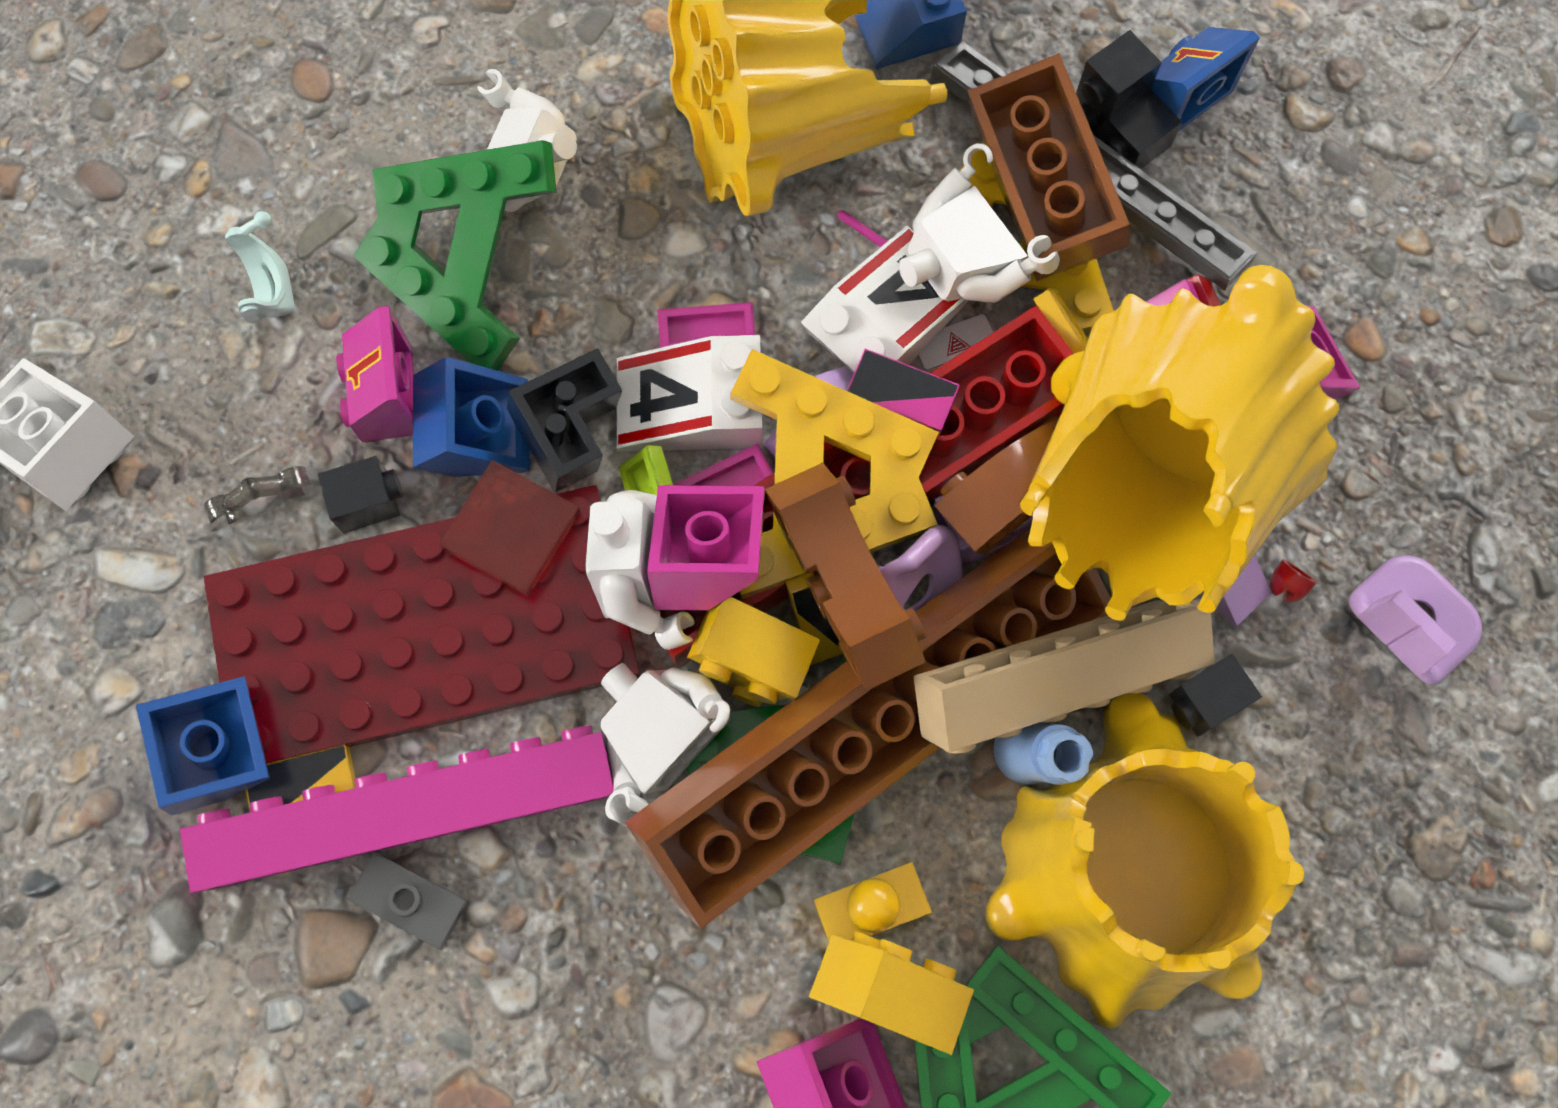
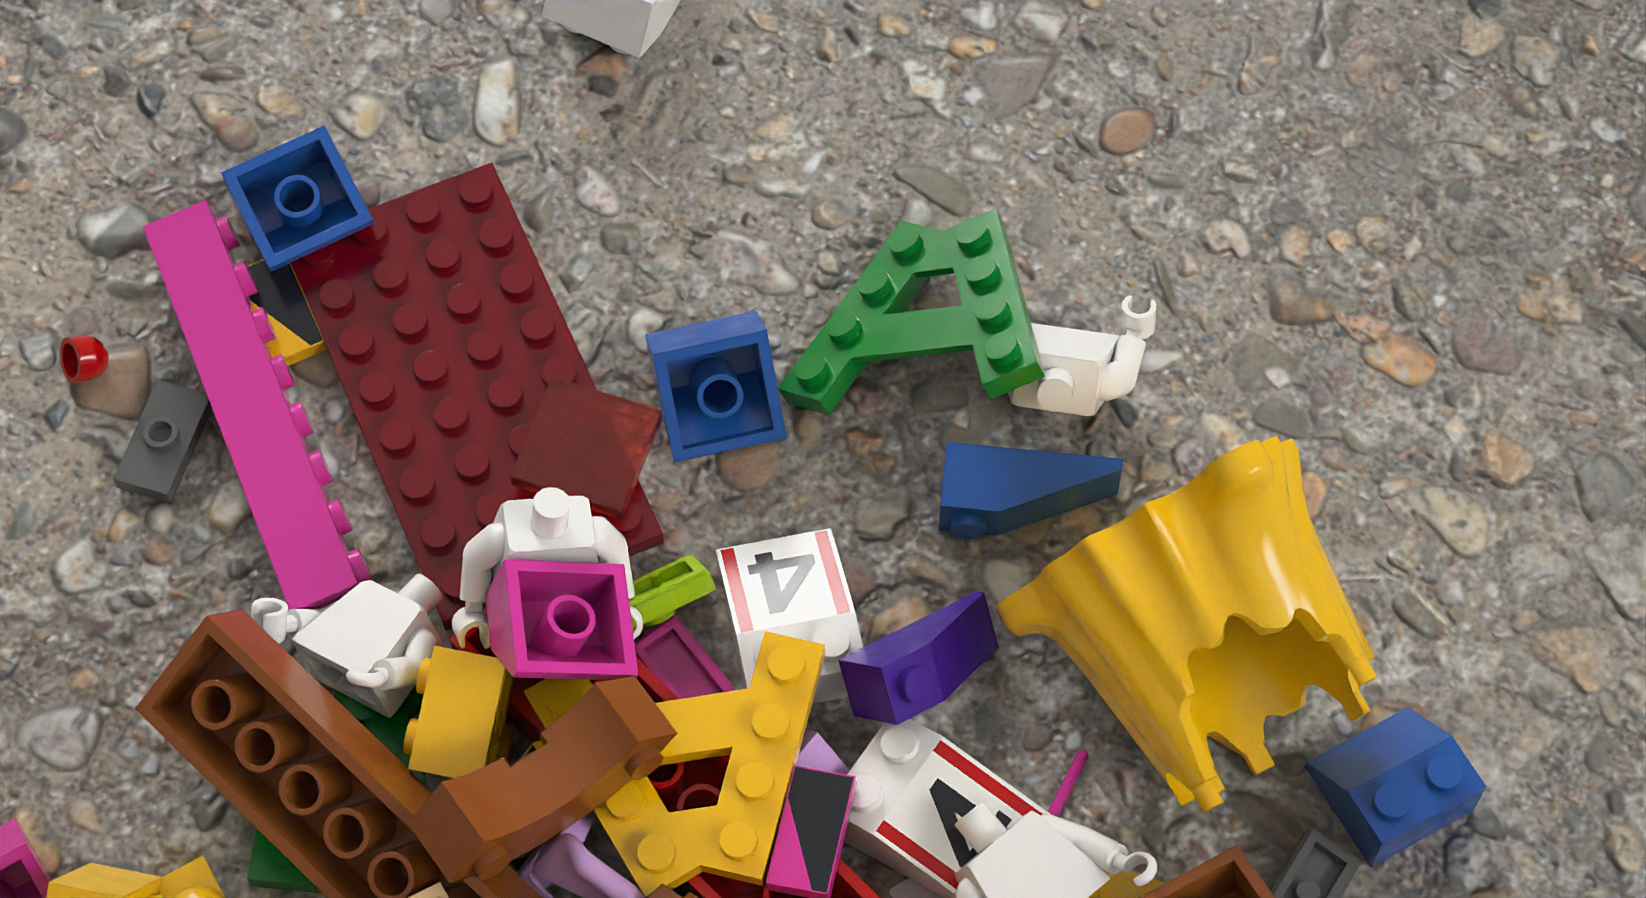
camera: 80 degrees right, 10 degrees down
clear smoke arm [204,466,311,524] -> none
light aqua helmet [225,211,294,323] -> none
black brick [318,456,403,534] -> none
dark pink slope [336,306,414,443] -> none
black brick [507,348,622,493] -> none
dark pink tile [657,302,755,348] -> none
none -> red hinge [60,335,109,383]
none -> dark purple slope [838,591,999,725]
none -> blue slope [939,442,1123,539]

